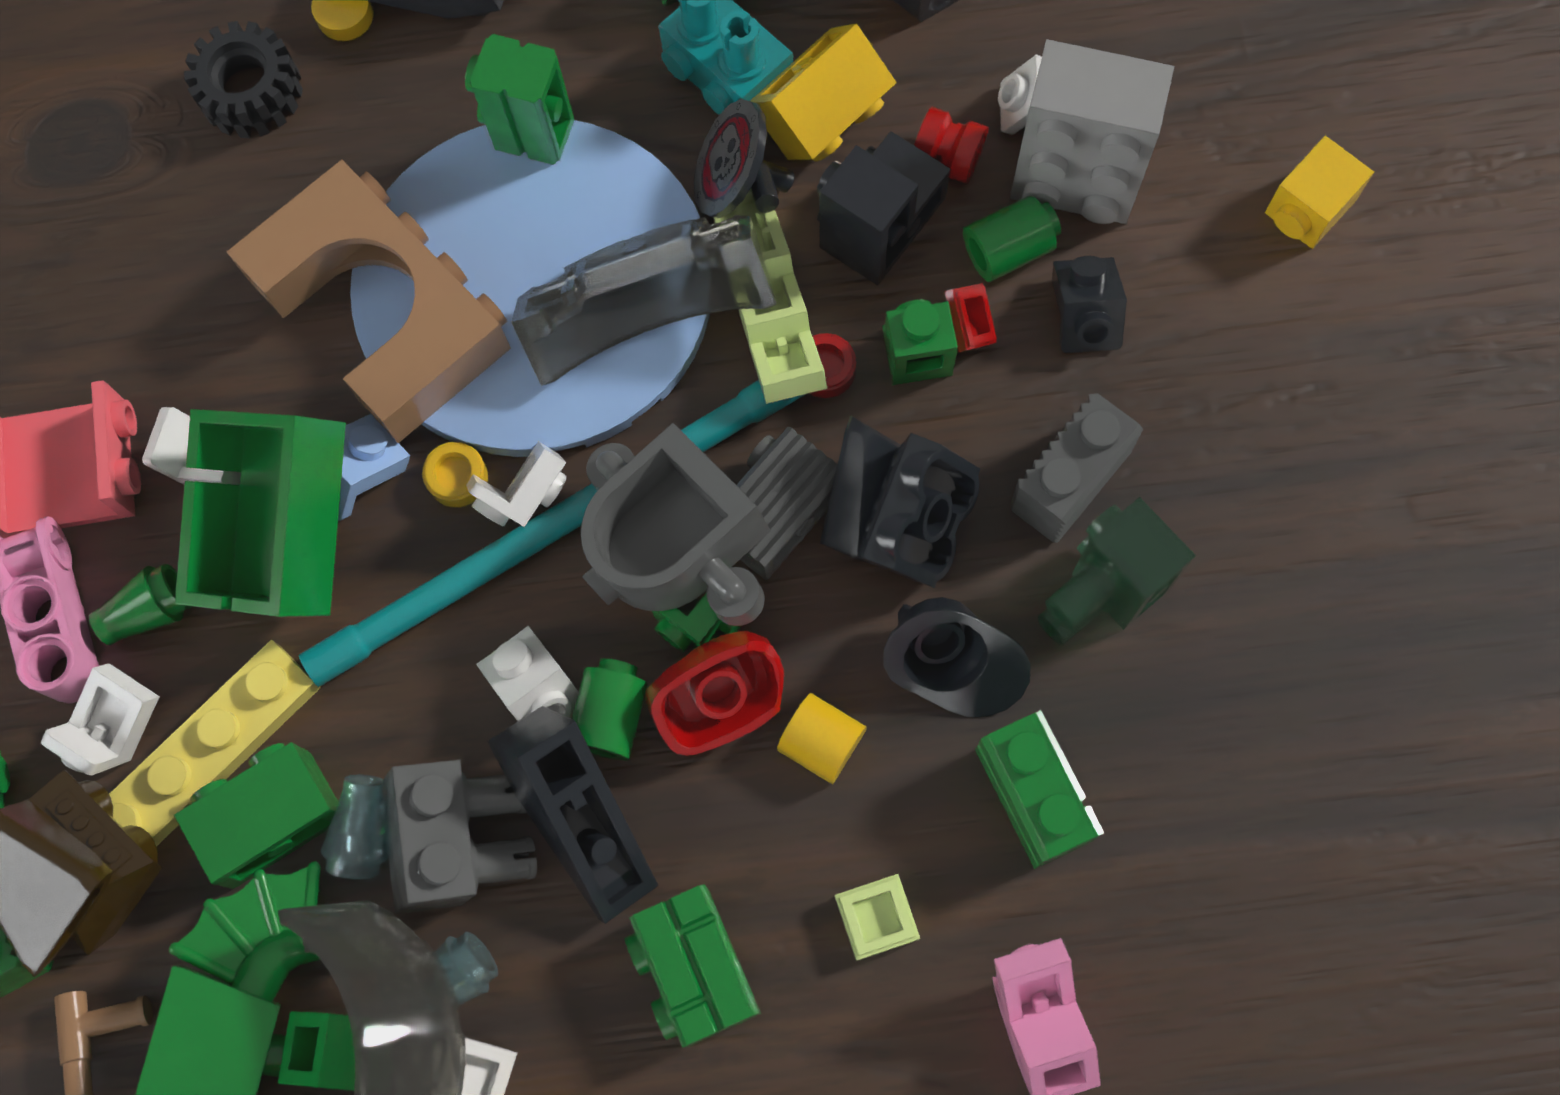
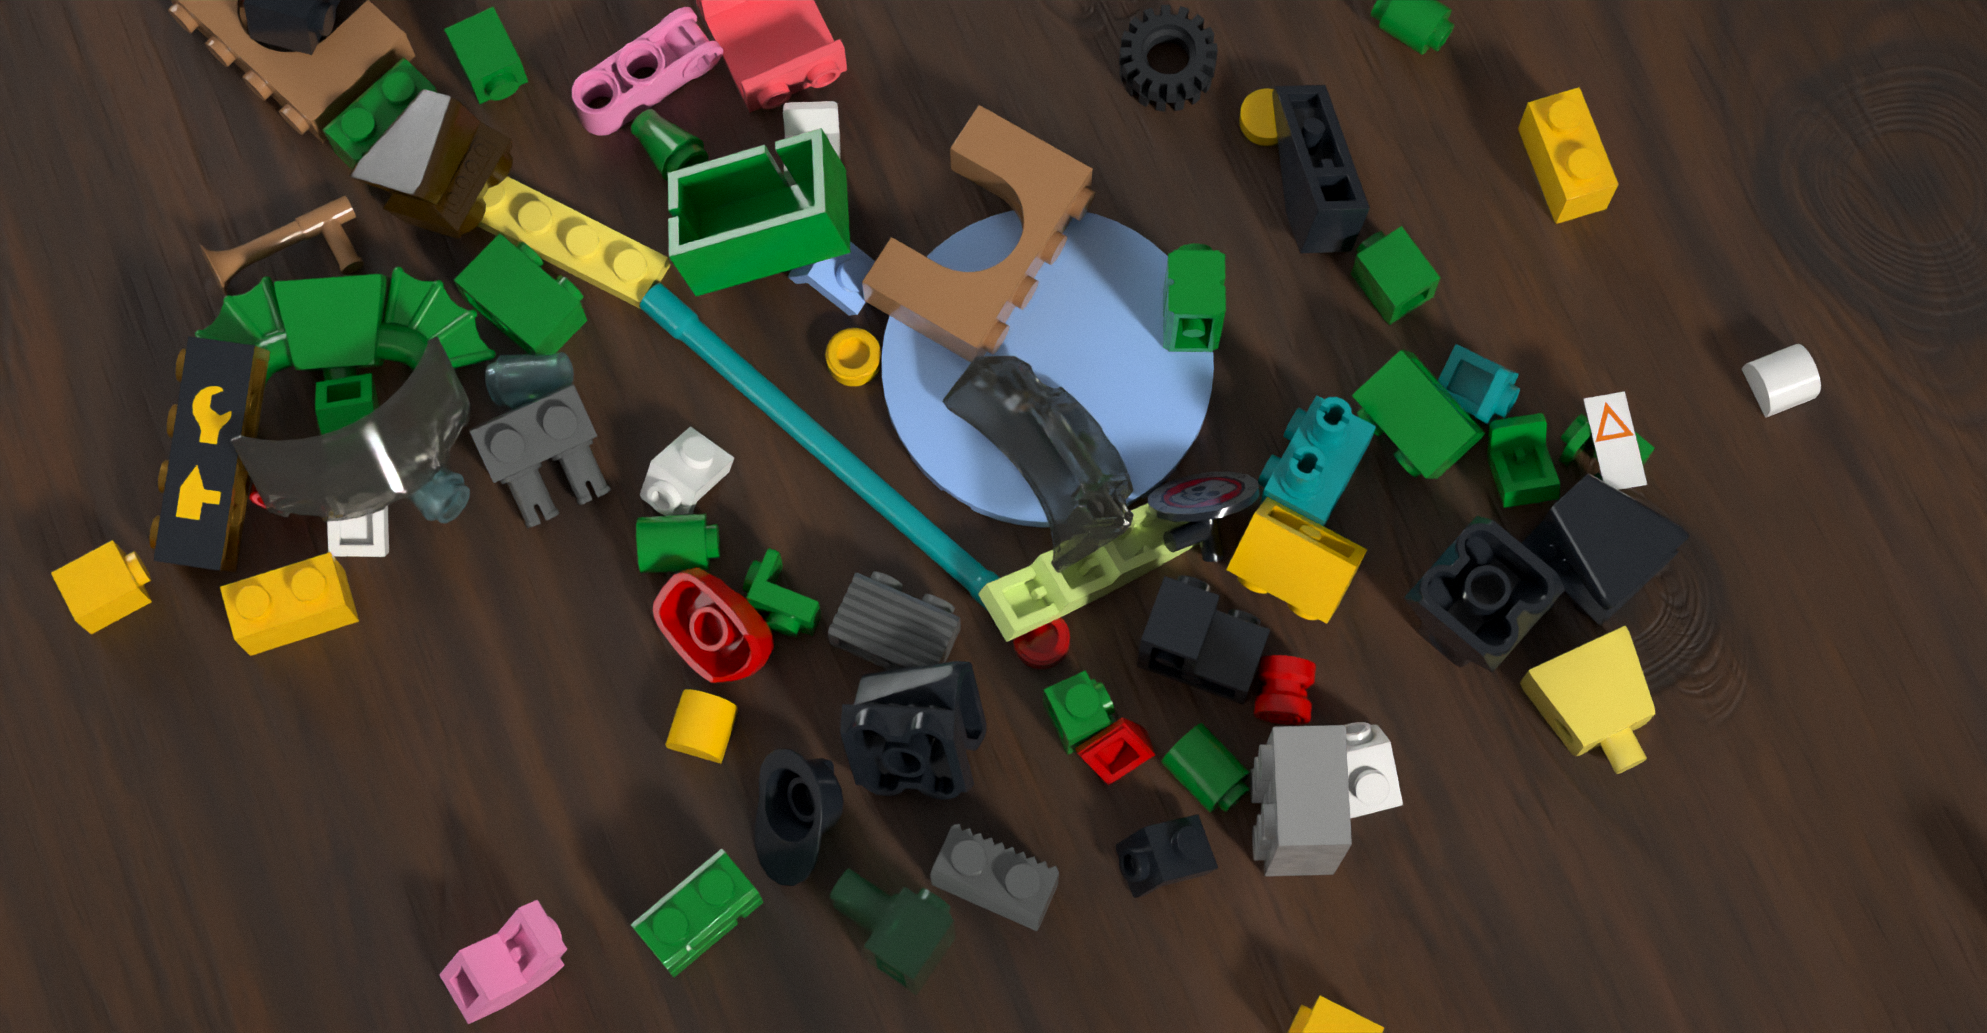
camera: 70 degrees right, 0 degrees up
white bracket [41,663,160,775] -> none
white bracket [466,441,567,527] -> none
black slope [487,706,659,924] -> none
dark grey piece [581,423,771,626] -> none
green brick [624,884,761,1048] -> none
yellowish green tile [835,874,920,961] -> none

